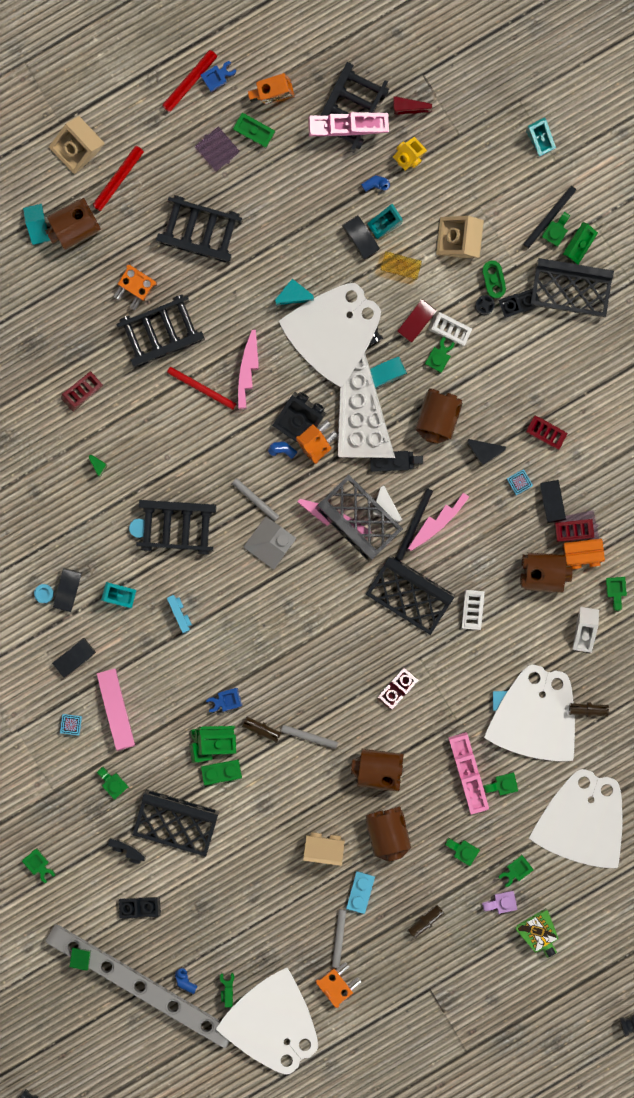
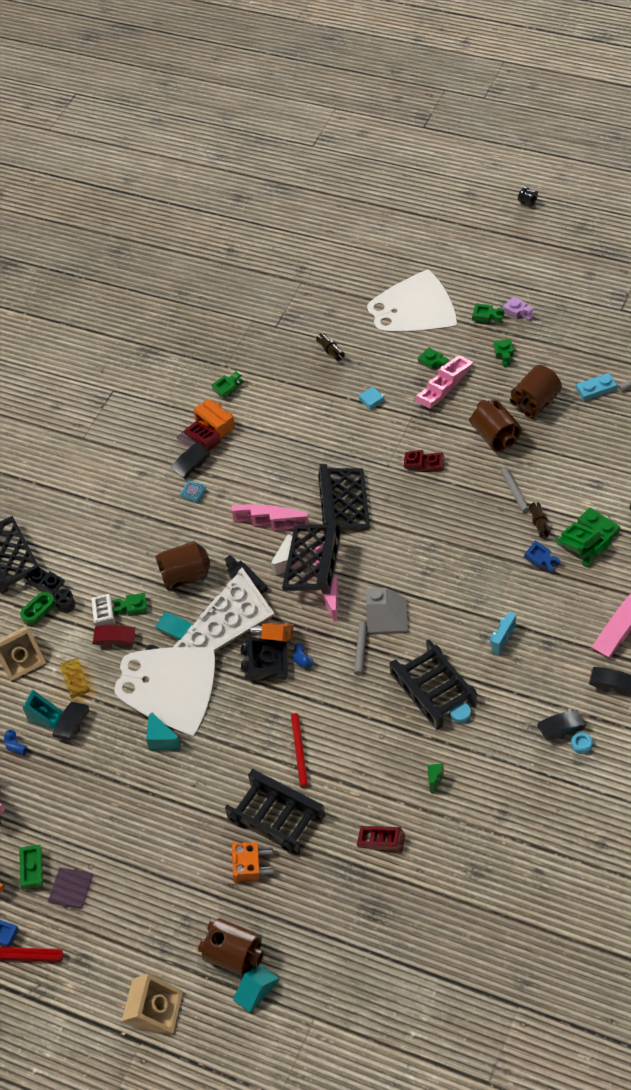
camera: 120 degrees left, 35 degrees down
red axle [93,146,144,211] -> none
teal slope [101,582,137,608] -> none
black fence [156,195,243,264] -> none
bright pink slope [238,330,259,410] -> none
tan slope [303,832,345,866] -> none
black bar [395,488,433,561] -> none
dark brown pin [408,905,445,939] -> none
white slope [462,590,485,630] -> none
black slope [467,439,506,466] -> none
white piece [484,665,575,761] -> none
torso [514,908,558,958] -> none
reddish brown cylinder [520,552,573,593] -> none
dark red slope [525,415,568,450] -> none
white slope [573,607,599,653] -> none

